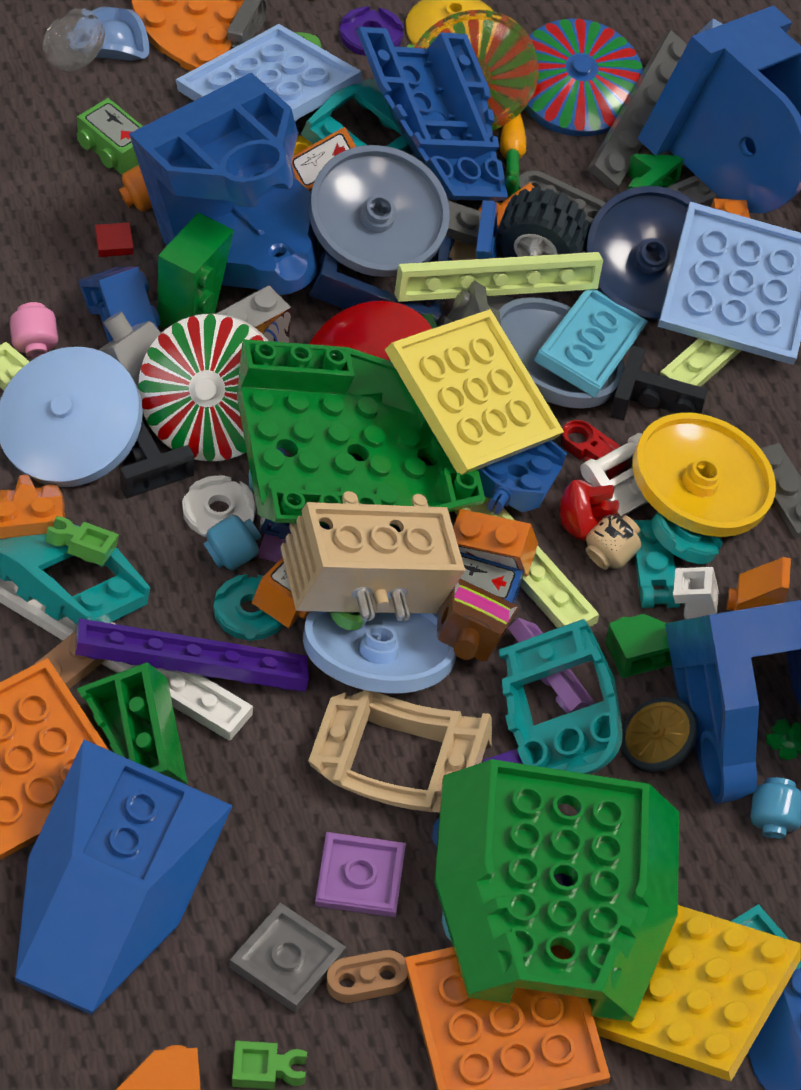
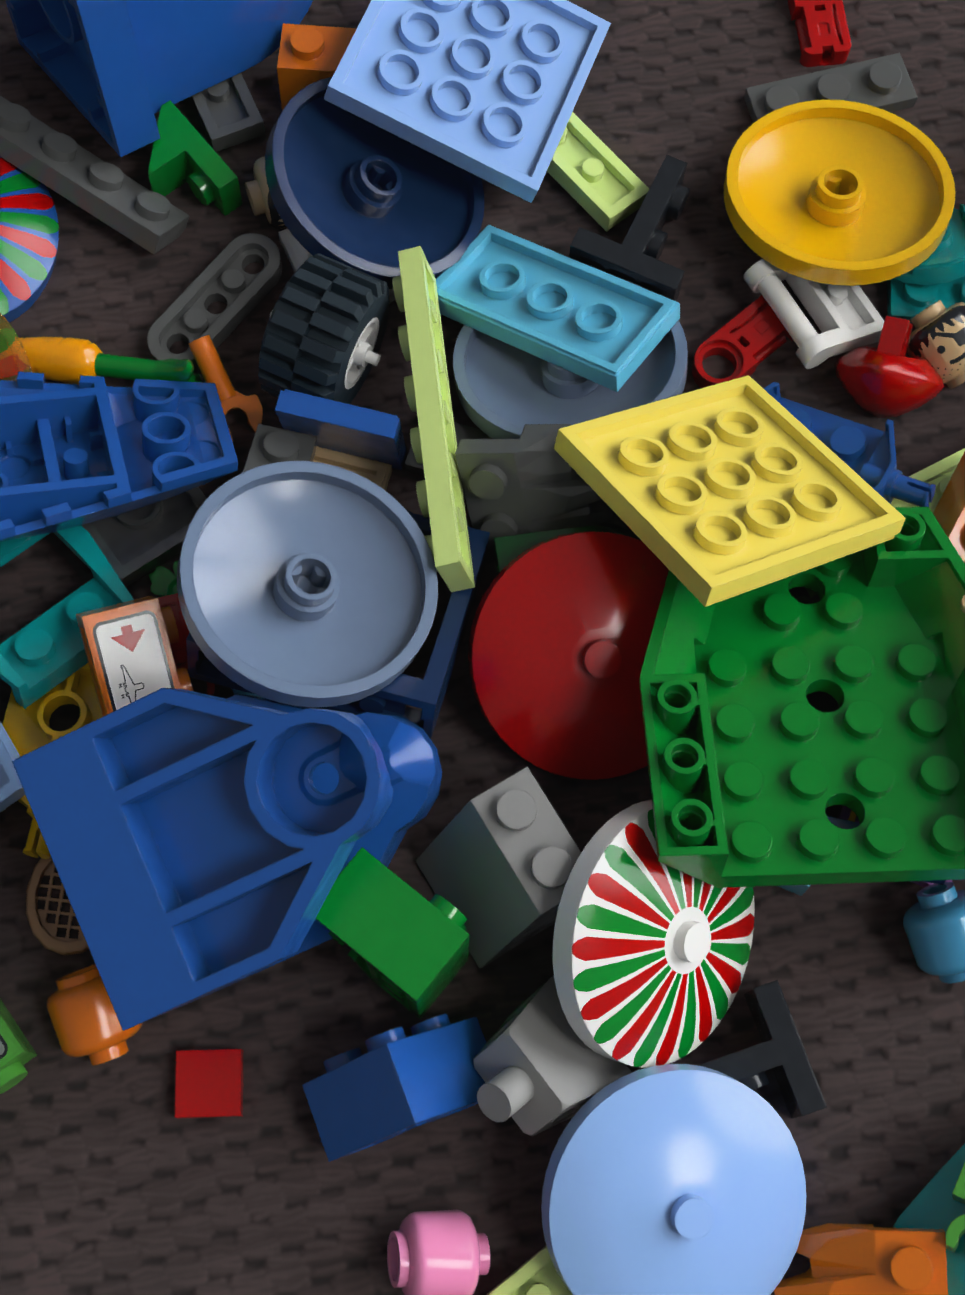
camera: 80 degrees left, 20 degrees up
white tile [182,475,256,537] -> none

